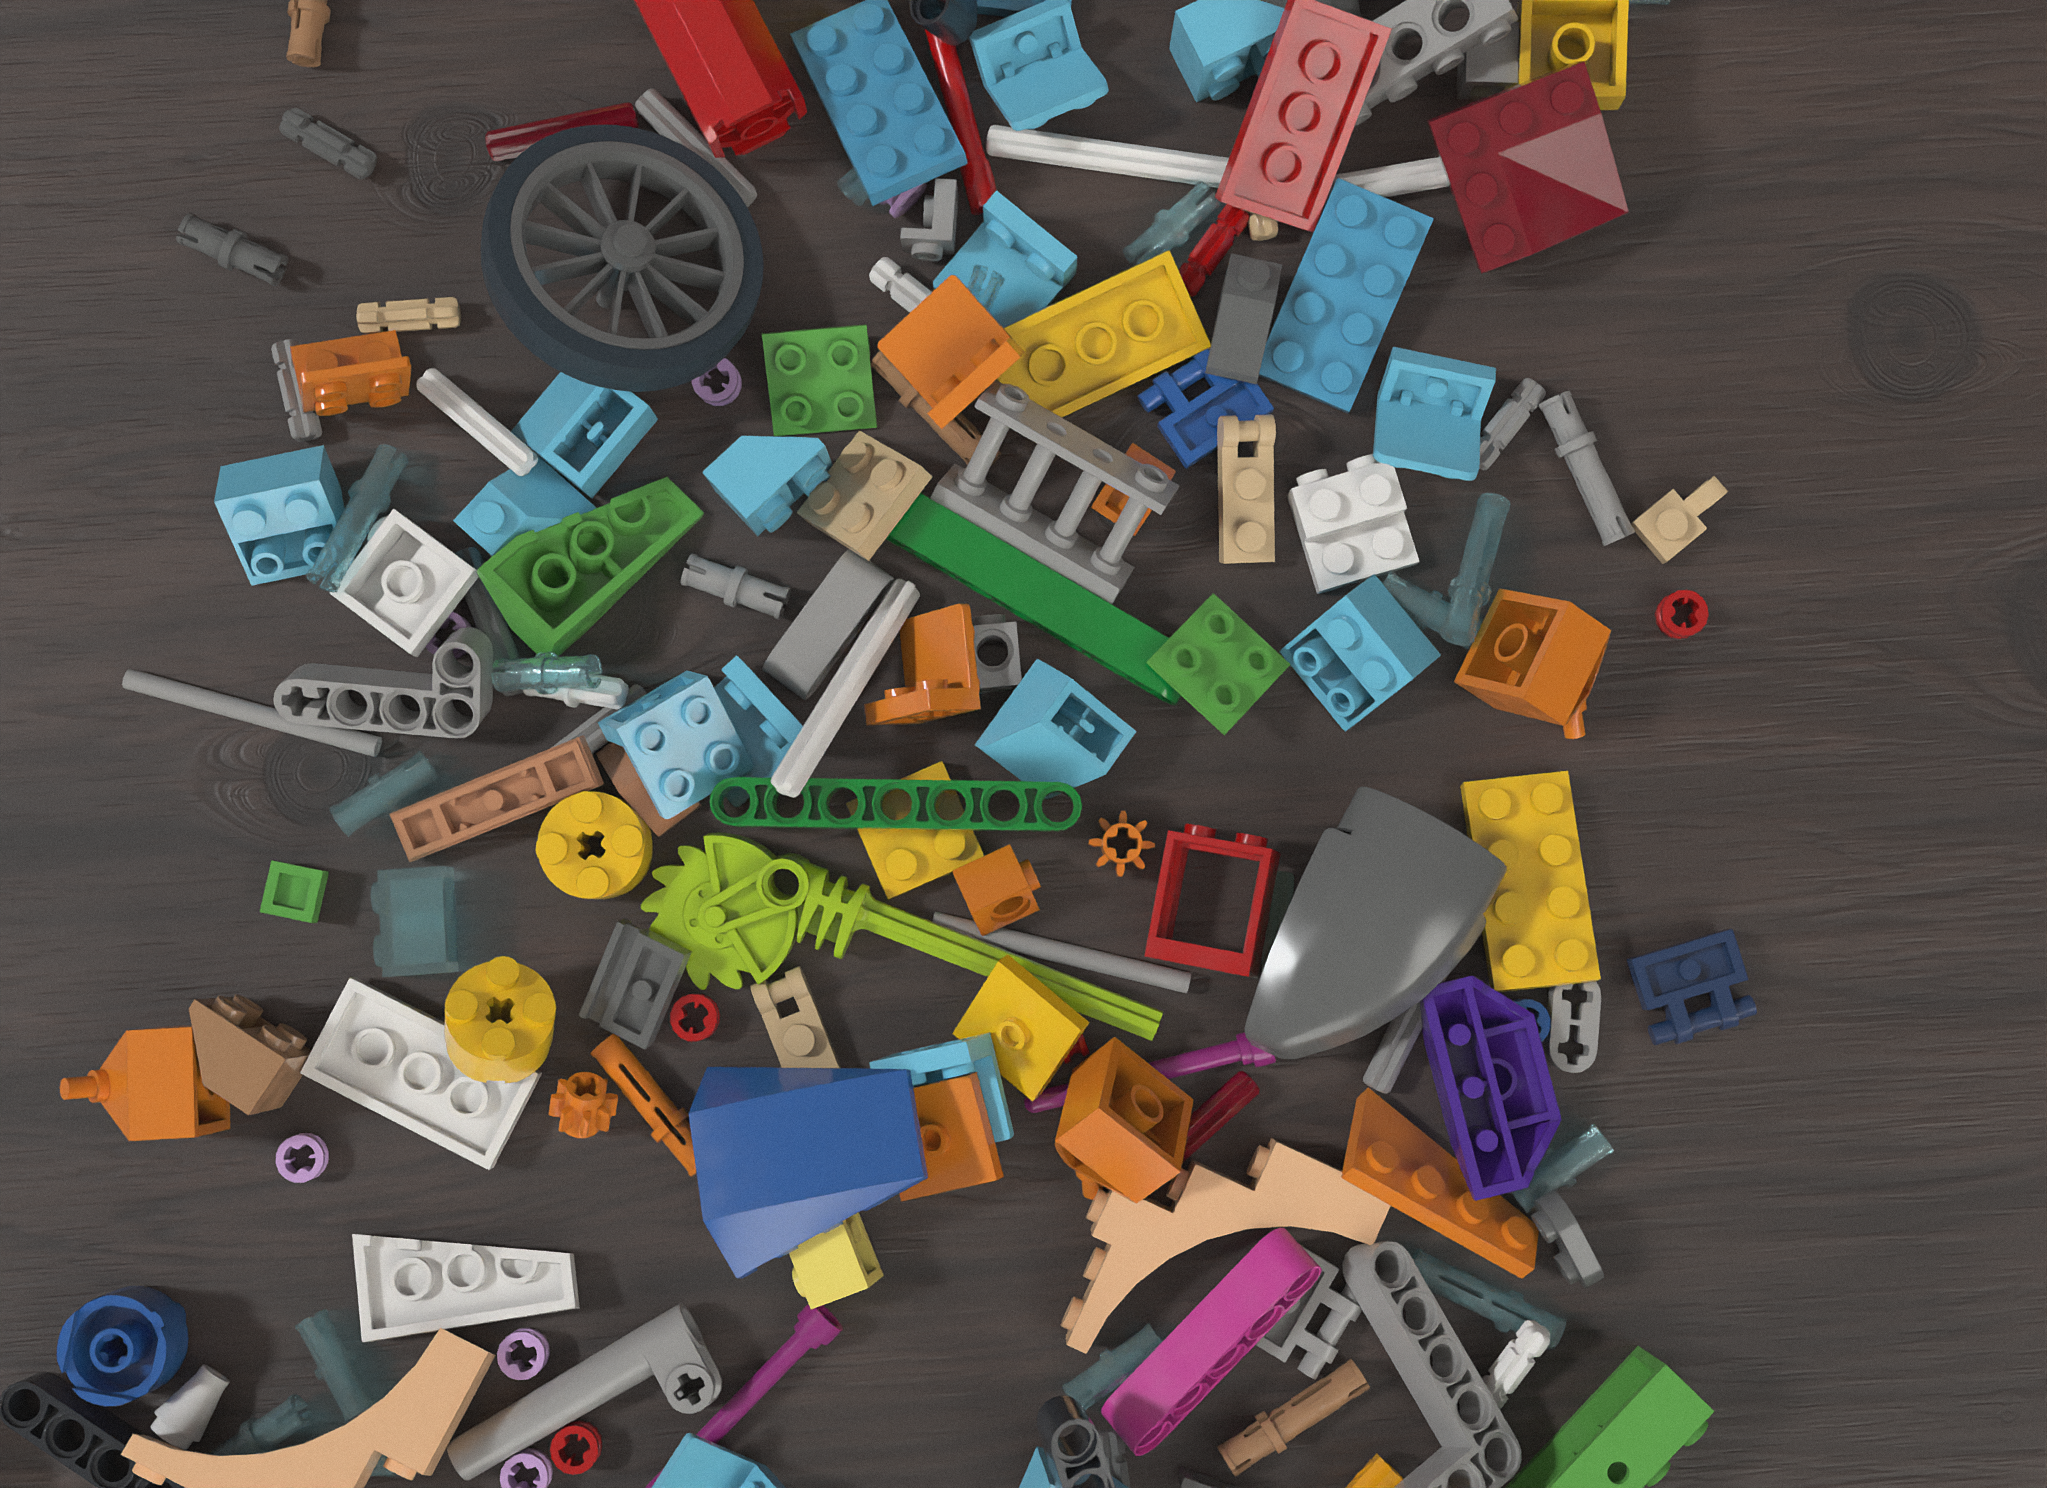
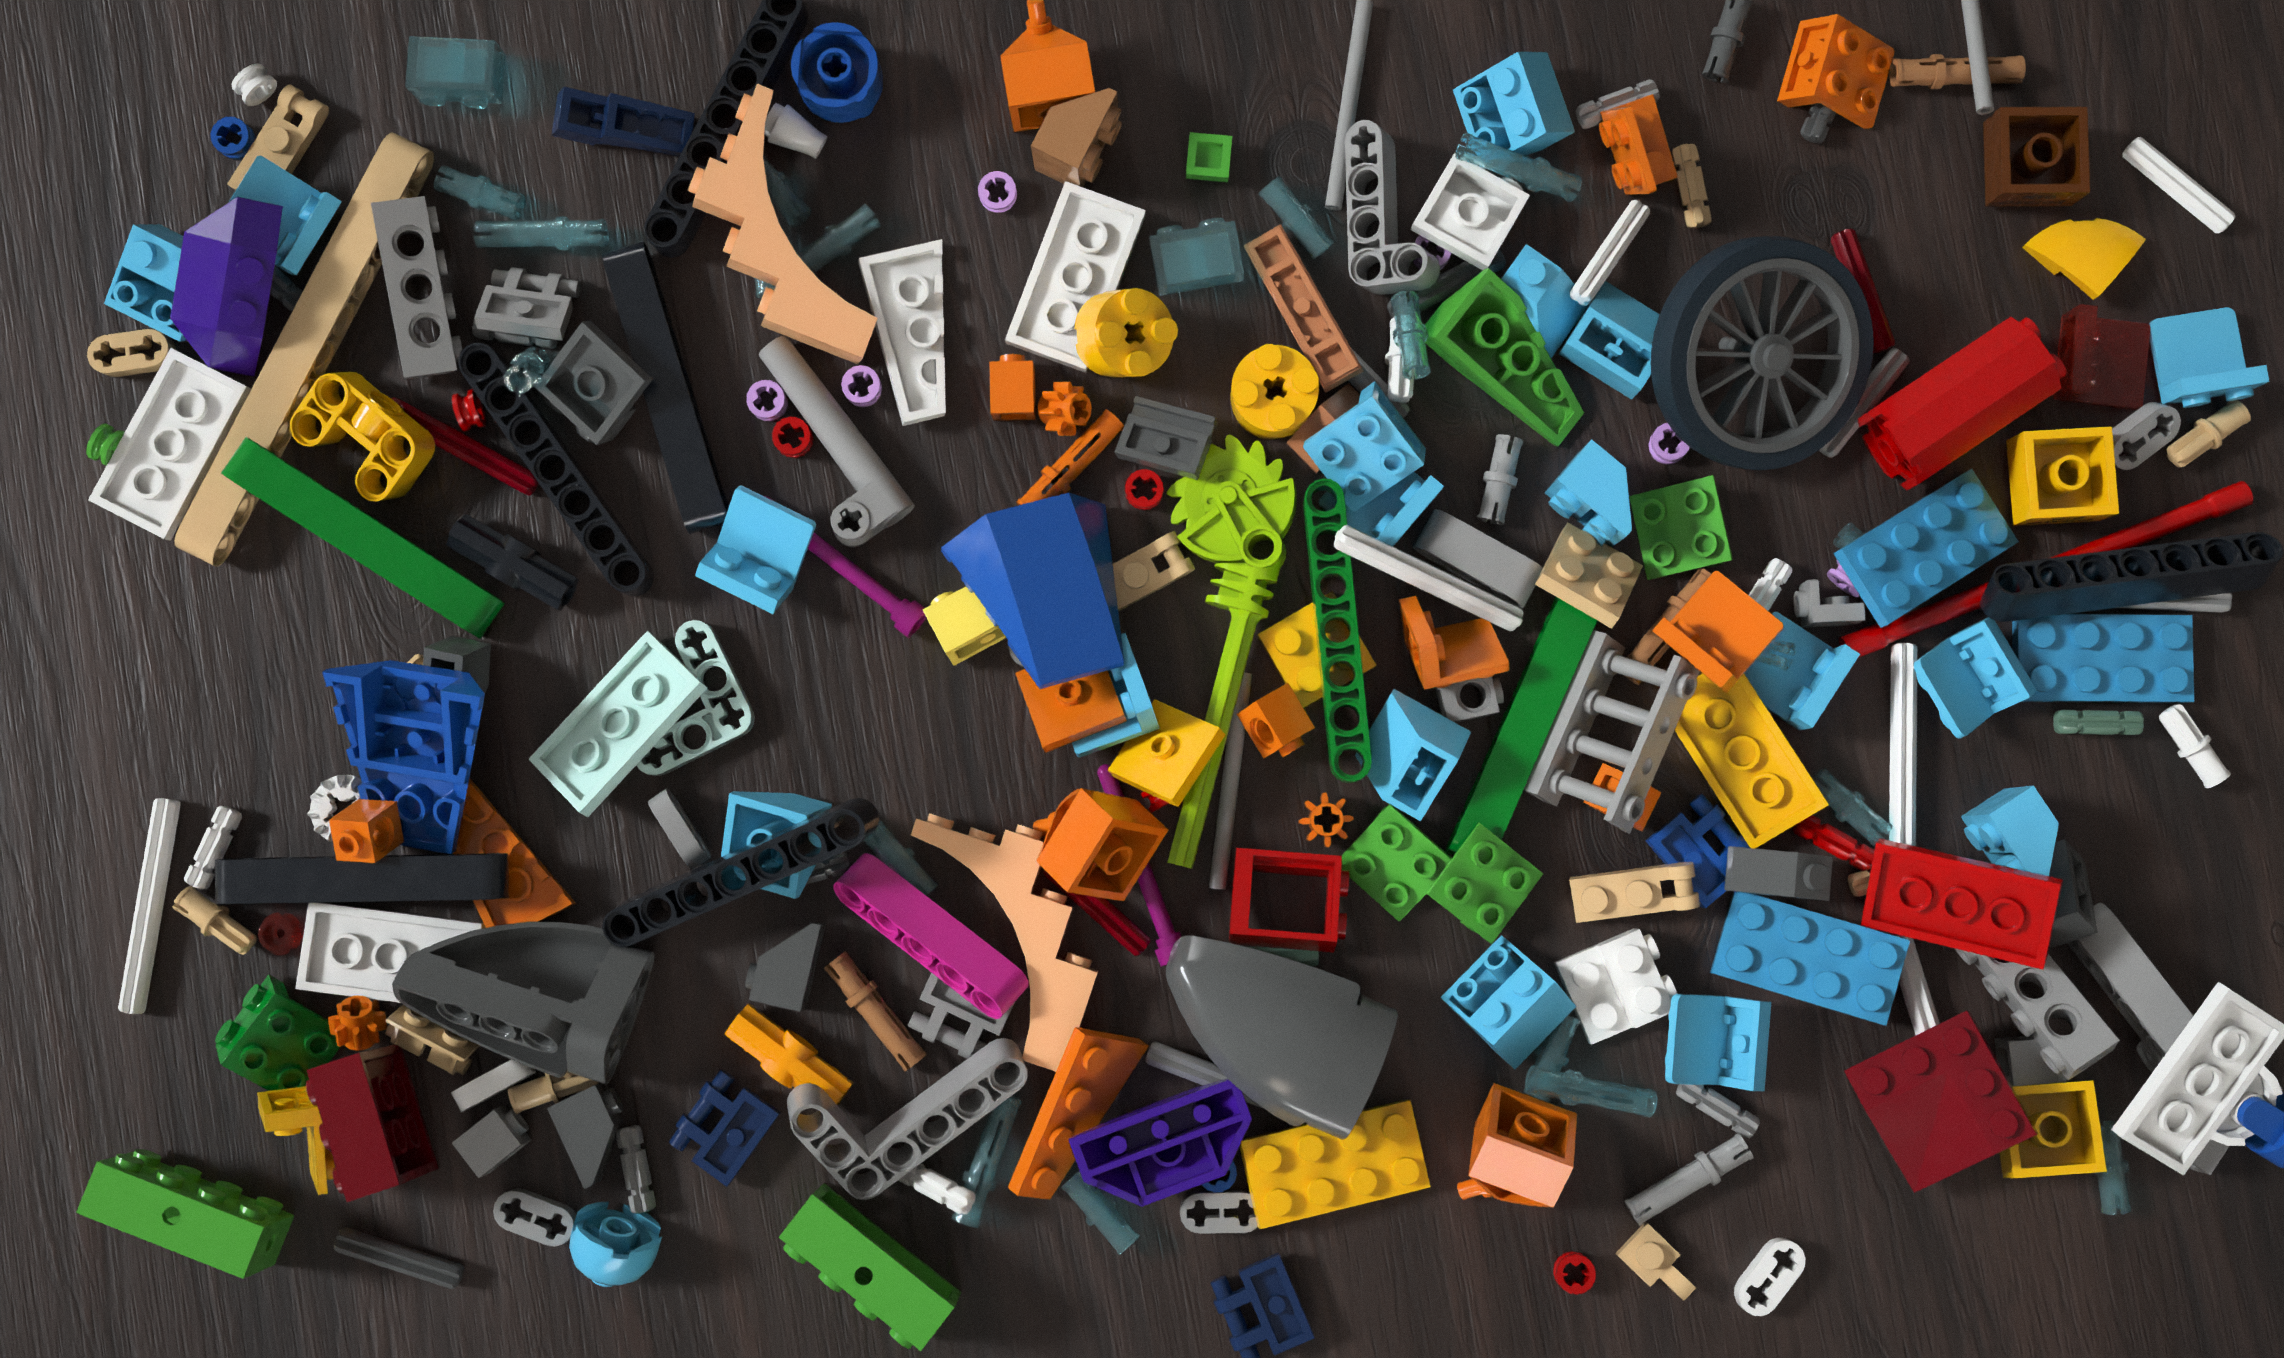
camera: 90 degrees right, 0 degrees up
dark grey plate [1531,1189,1605,1289] -> none
none -> orange brick [989,354,1036,421]
none -> bright green hinge [1341,804,1452,922]
none -> white beam [1734,1237,1806,1316]
none -> orange bracket [1777,14,1895,129]

